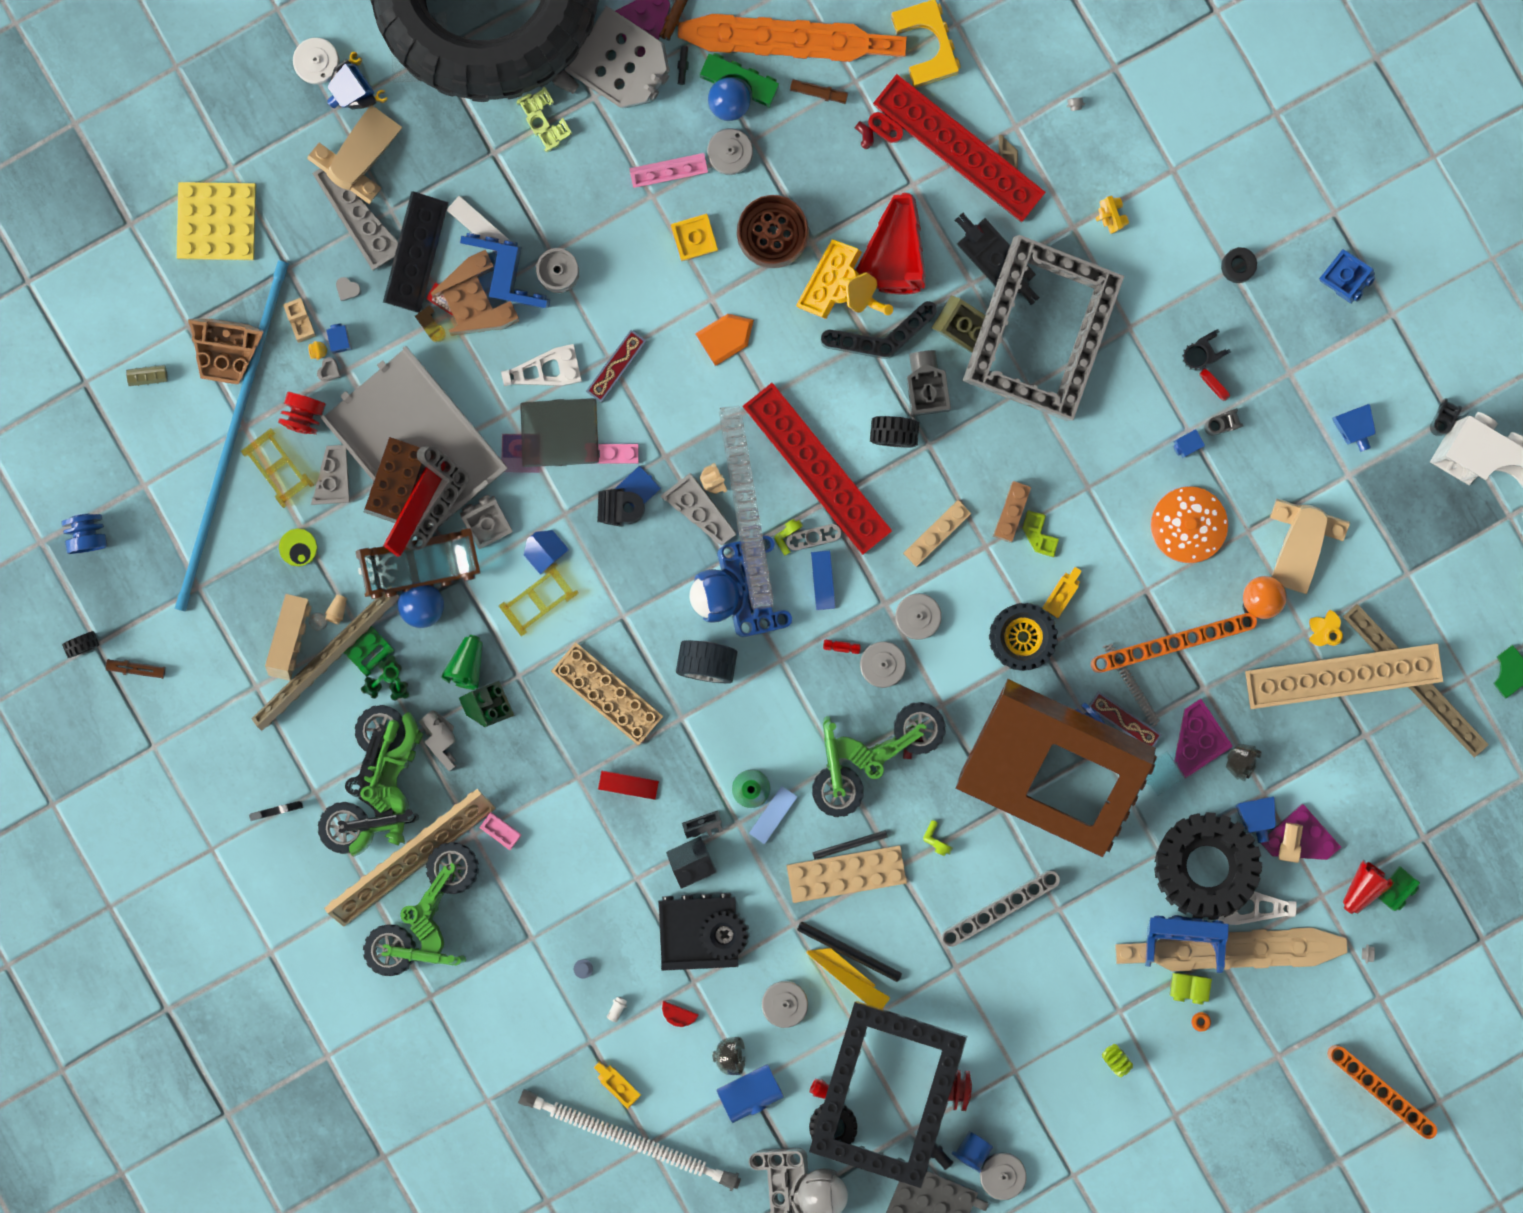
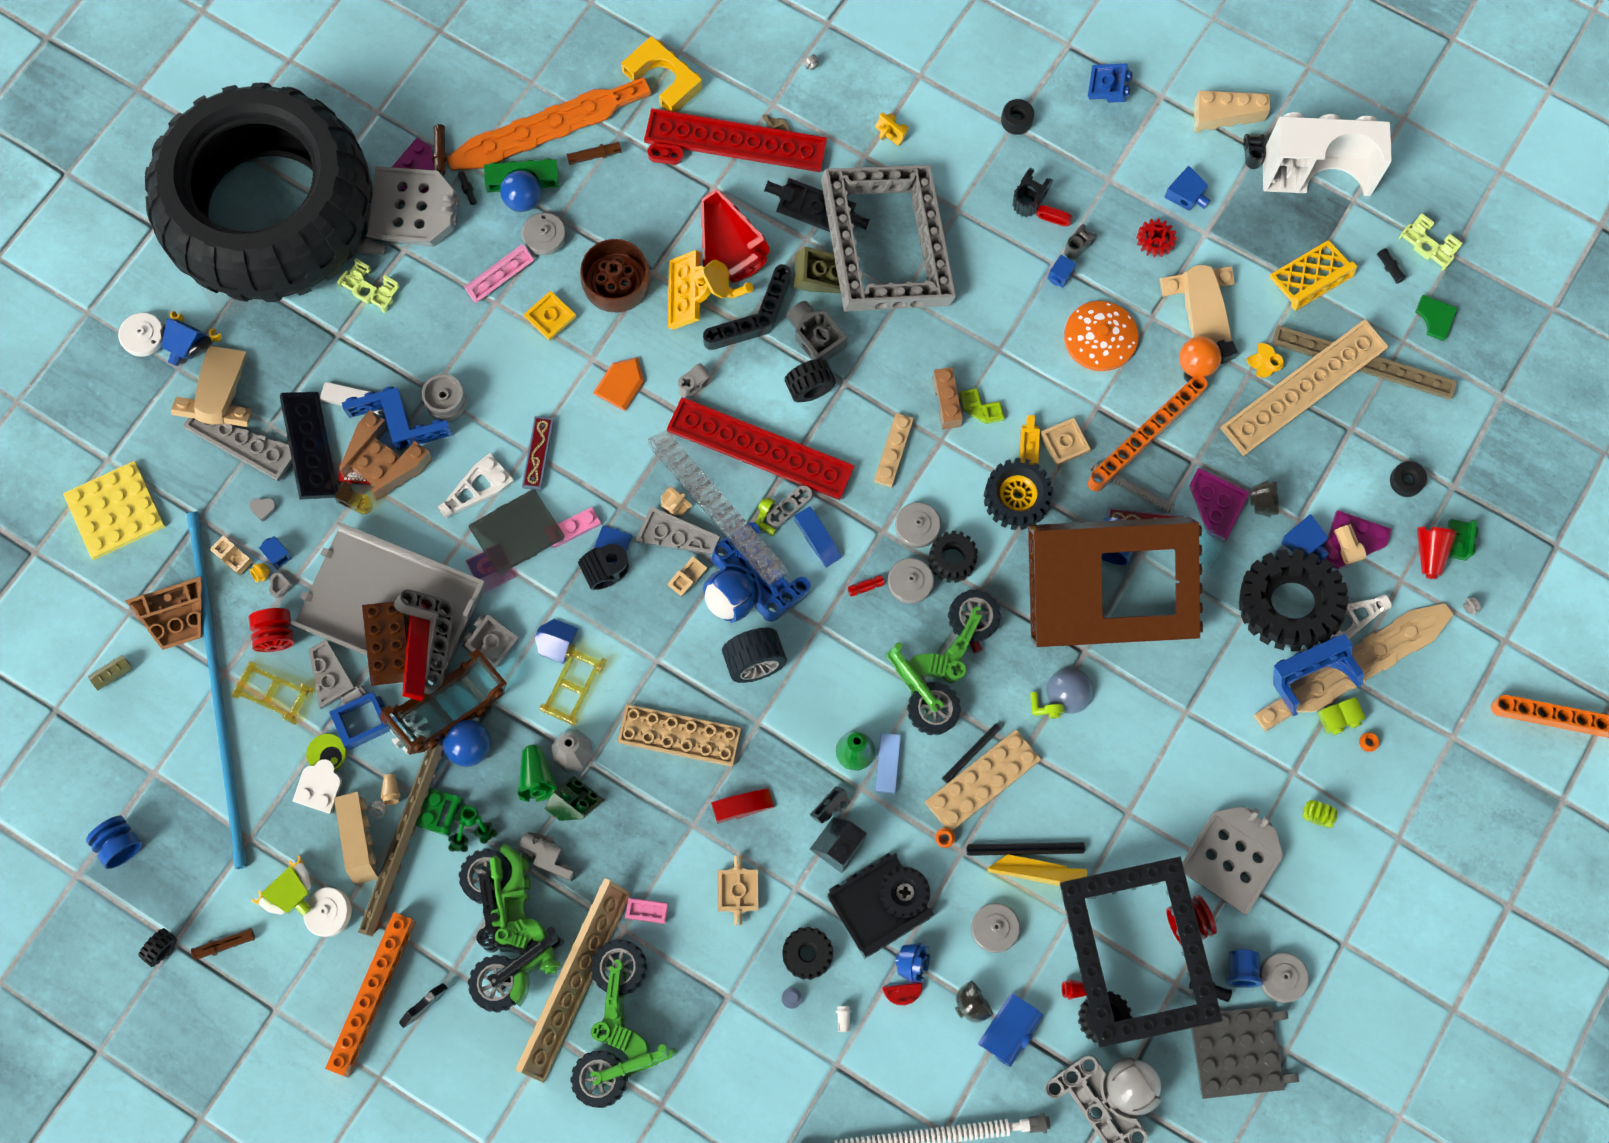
camera: 30 degrees left, 15 degrees down
yellow hinge [594,1061,641,1109] -> none
dark red arm [854,121,874,149] -> none
light grey beam [941,870,1060,947] -> none
none -> lime torso [252,855,312,916]
none -> white plate [293,759,342,814]
none -> white wheel [303,887,352,937]
none -> orange brick [325,912,416,1078]
none -> blue window [329,692,391,750]
none -> light grey pin [341,685,367,704]
none -> light grey cone [551,730,593,772]
none -> tan slope [667,556,708,597]
none -> light grey piece [678,363,714,398]
none -> tan plate [718,856,758,926]
none -> black tyre [782,926,833,980]
none -> blue cone [896,943,930,983]
none -> black tyre [928,531,978,583]
none -> orange plate [935,828,955,848]
none -> tan plate [1040,418,1091,466]
none -> sand blue piece [1047,668,1093,714]
none -> red gear [1136,218,1177,258]
none -> light grey hinge [1182,807,1283,915]
none -> tan wedge [1194,90,1270,133]
none -> black piece [1217,339,1238,364]
none -> yellow fence [1270,240,1357,311]
none -> black pin [1377,248,1406,284]
none -> black tyre [1390,461,1427,497]

